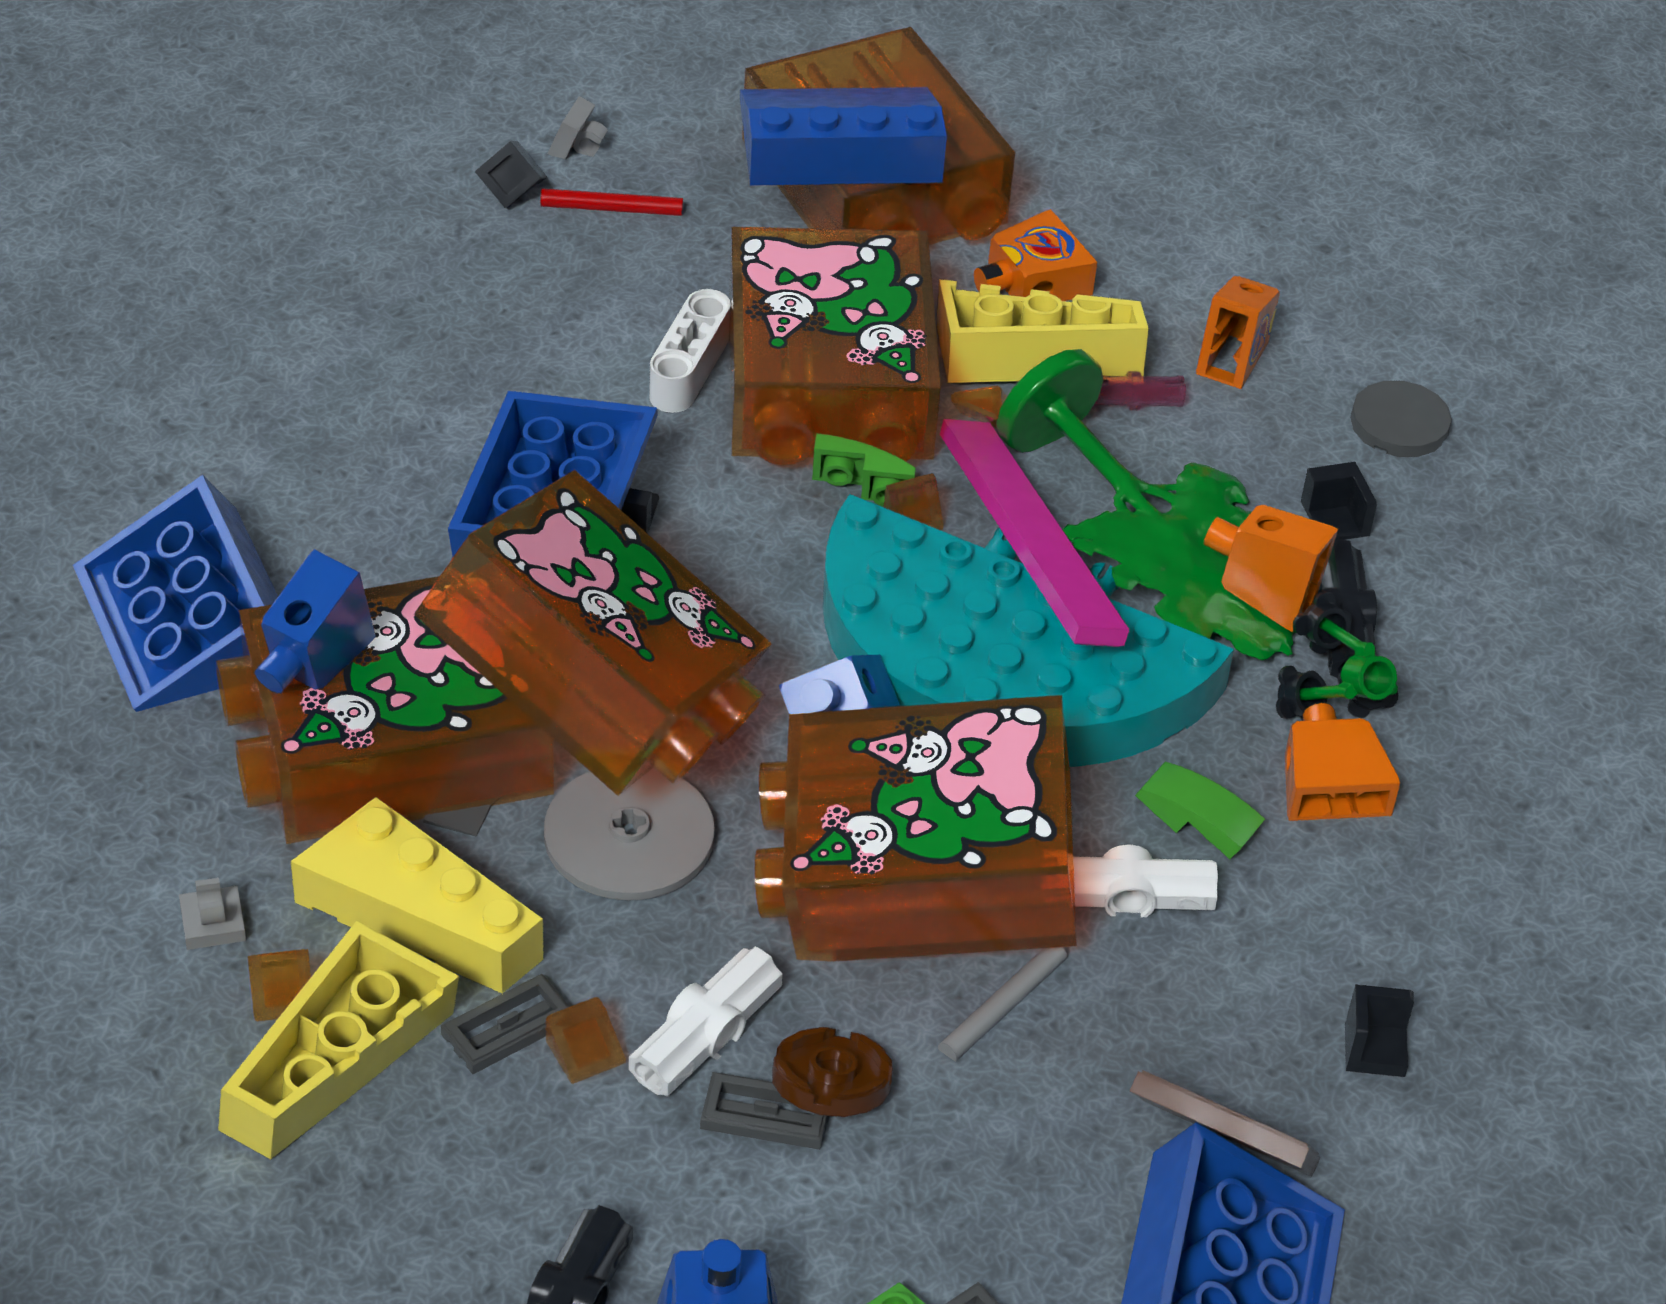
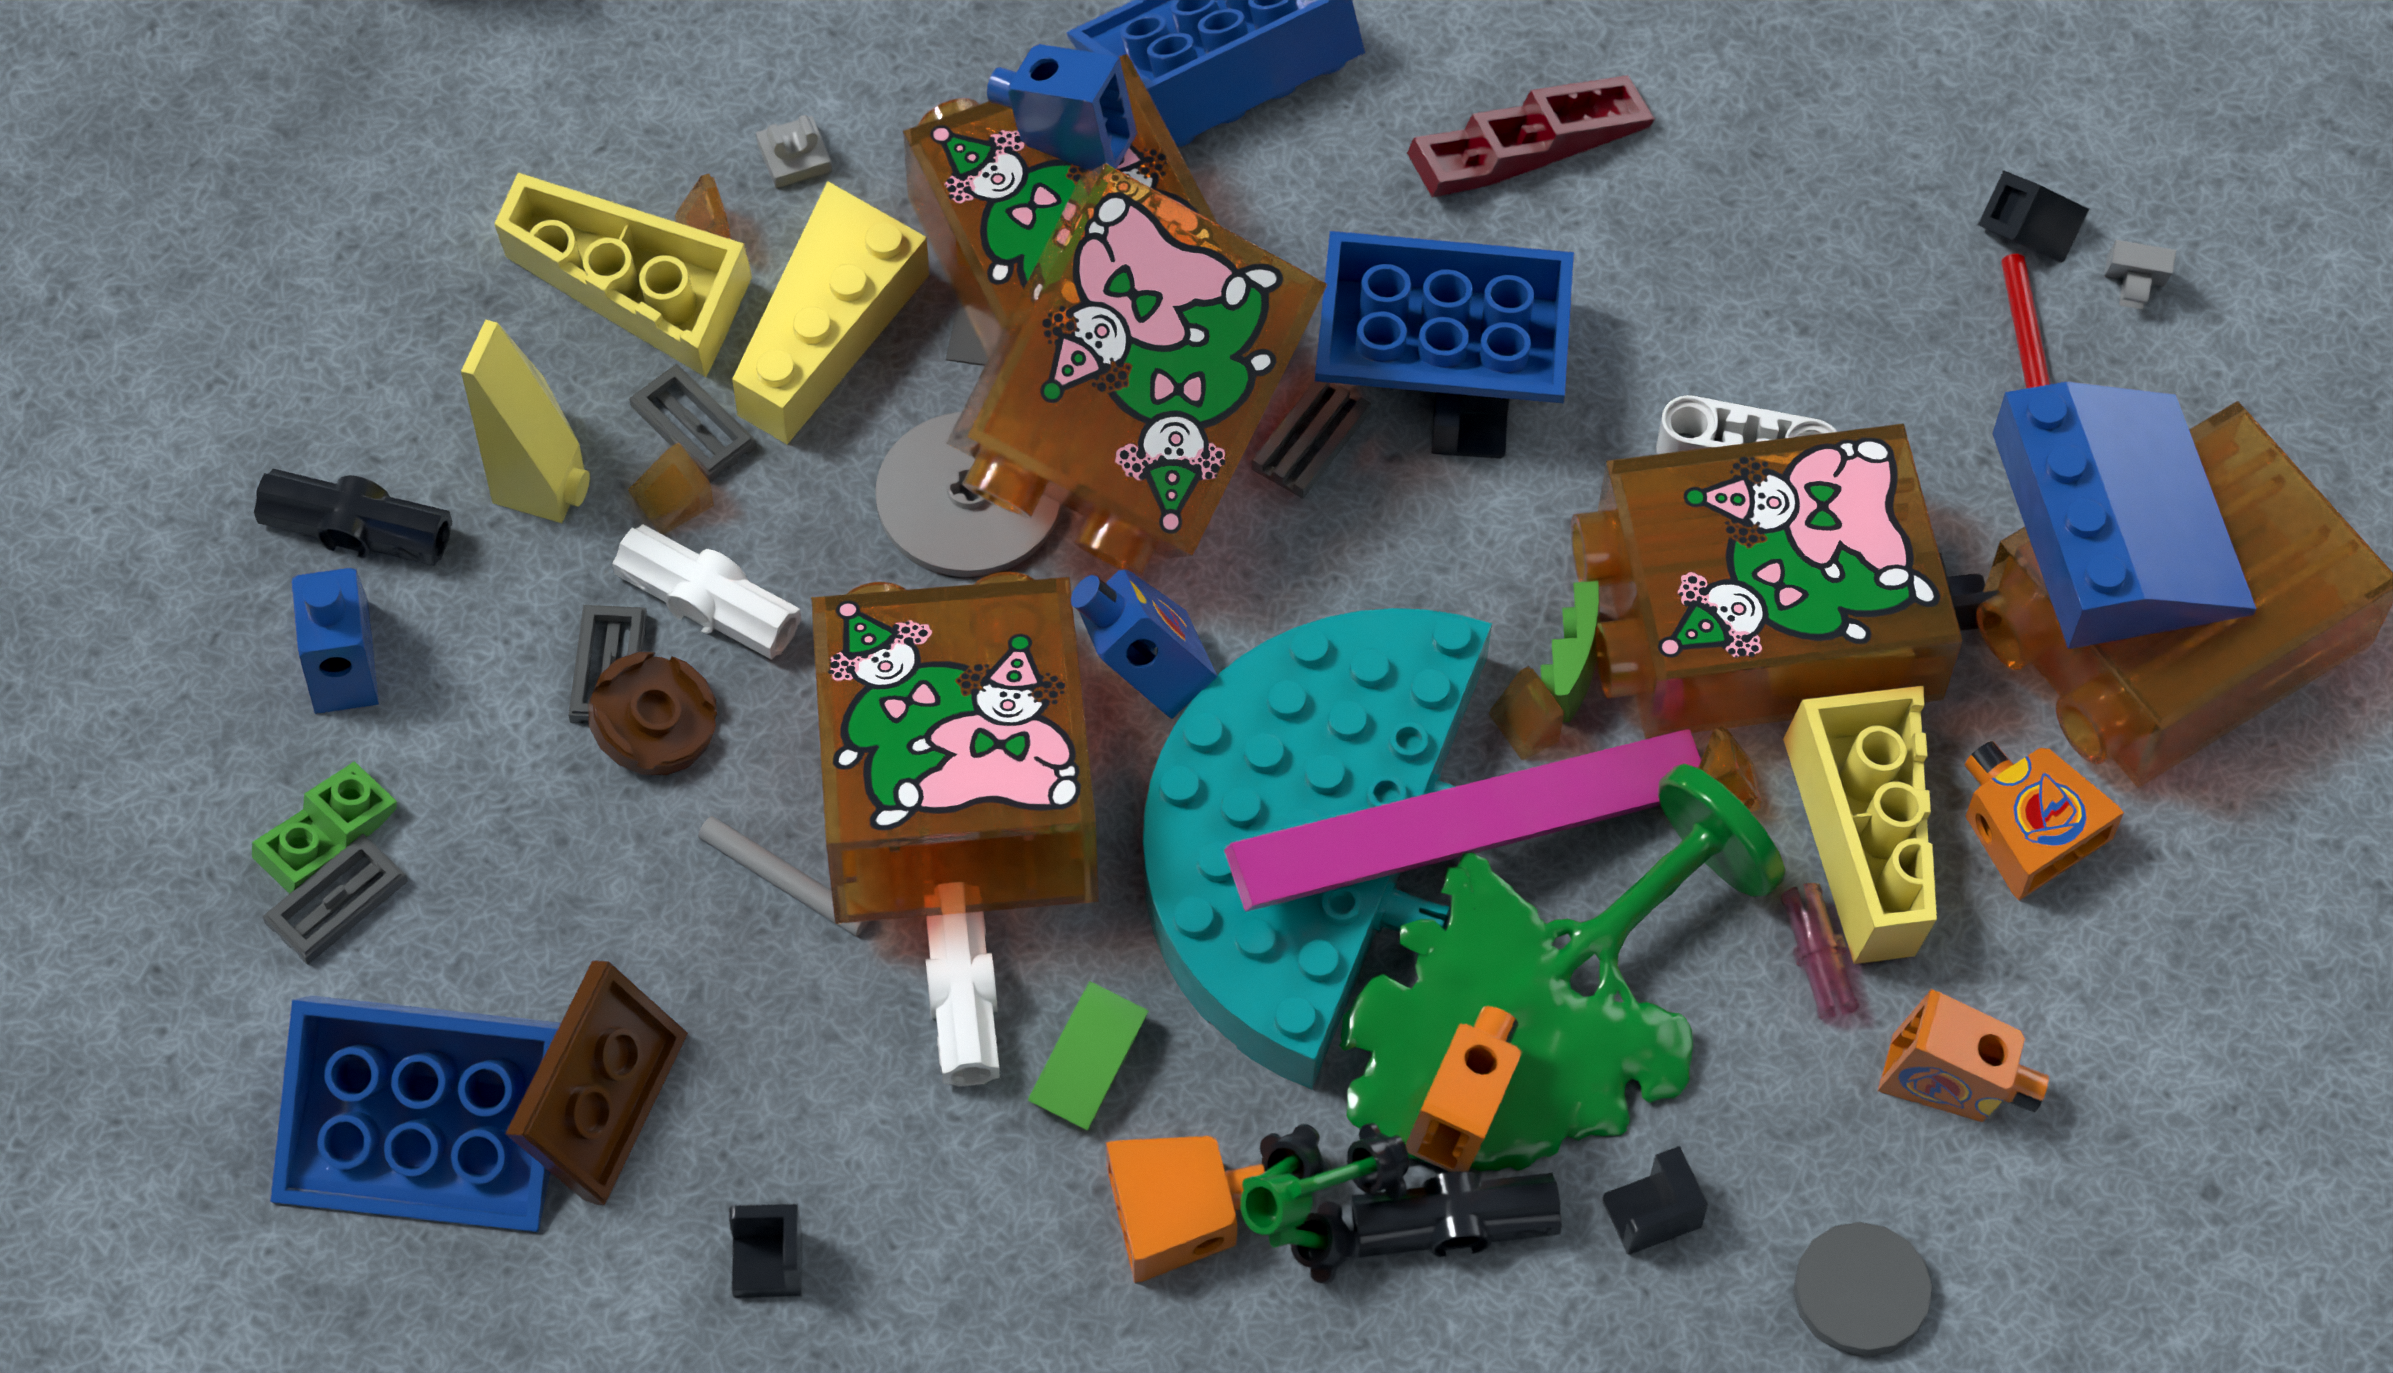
camera: 85 degrees right, 15 degrees up
none -> light yellow wedge [461,320,590,523]
none -> dark red slope [1407,75,1655,198]

